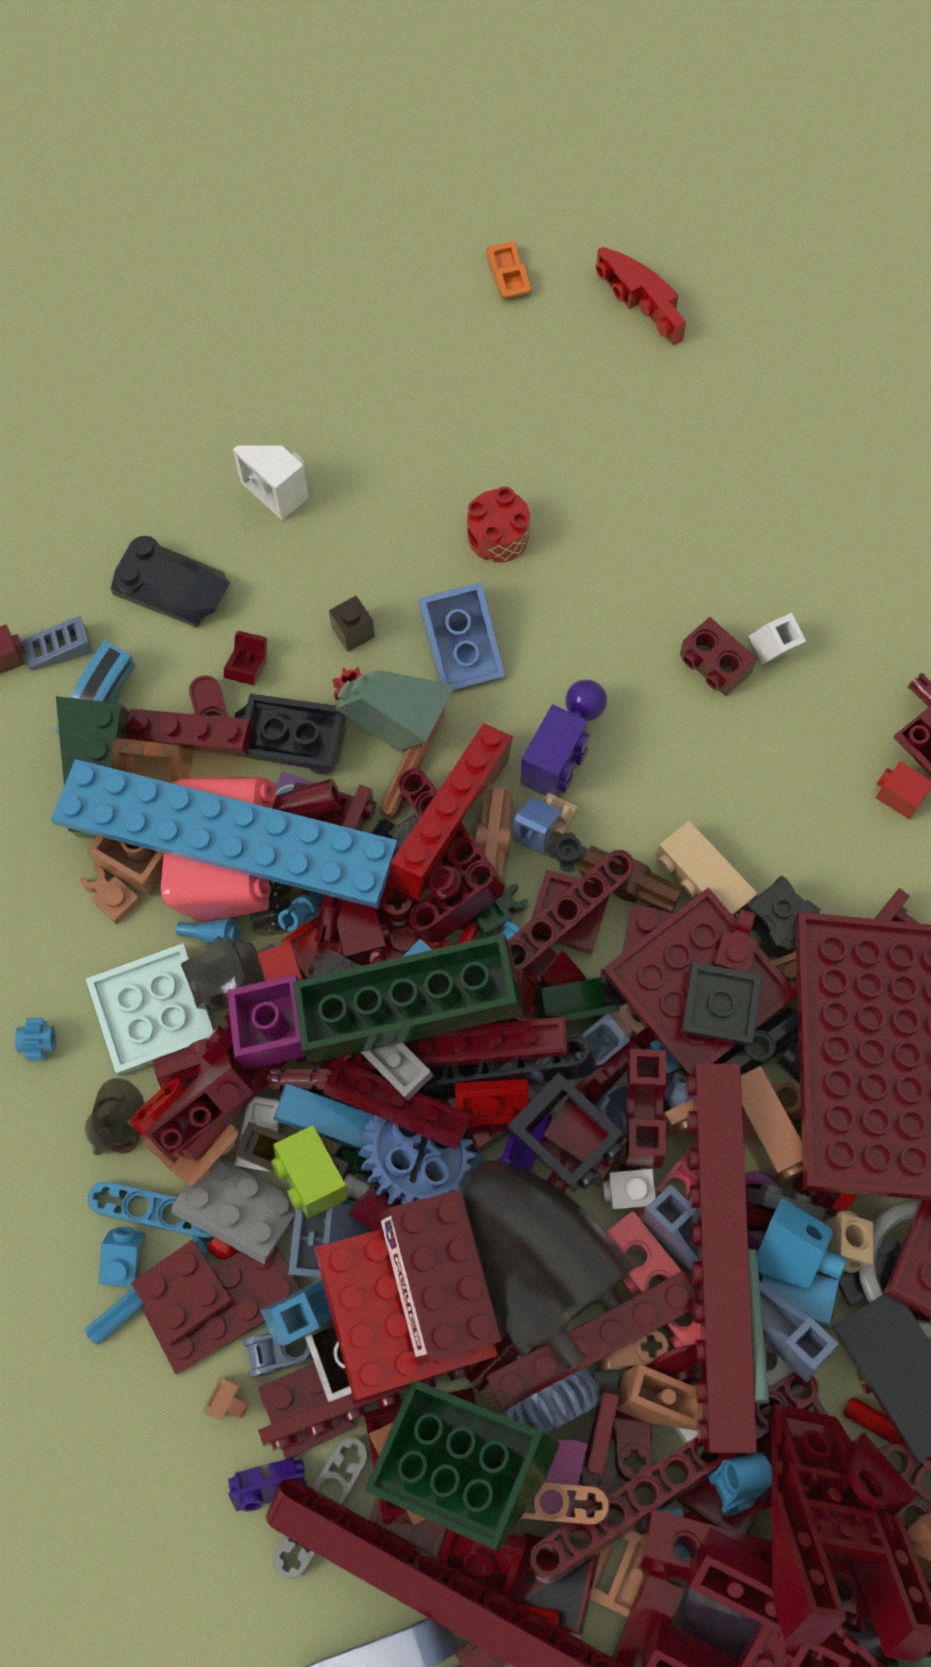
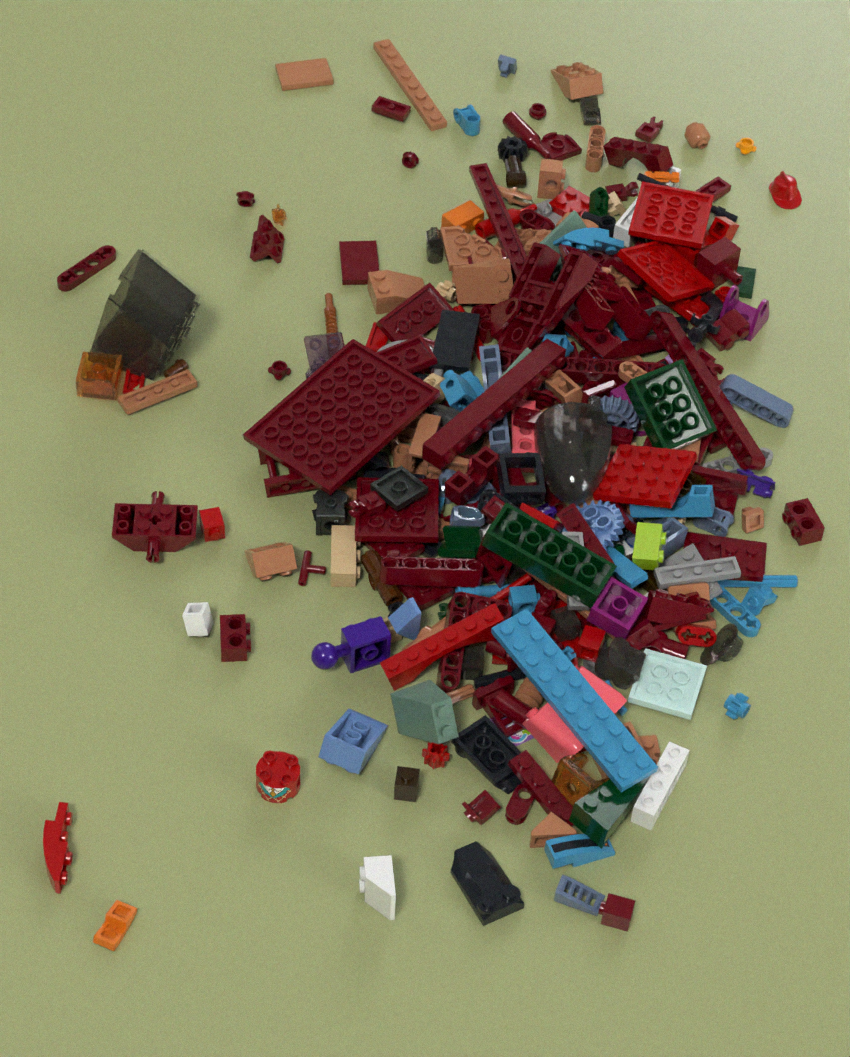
camera: 145 degrees left, 20 degrees down
dark red brick [379,1189,502,1365] -> none
none -> nougat slope [244,541,297,580]
none -> dark red piece [298,550,326,586]
none -> nougat slope [529,812,577,848]
none -> white brick [631,741,690,830]
none -> light grey plate [654,556,741,589]
none -> dark red brick [782,498,825,546]

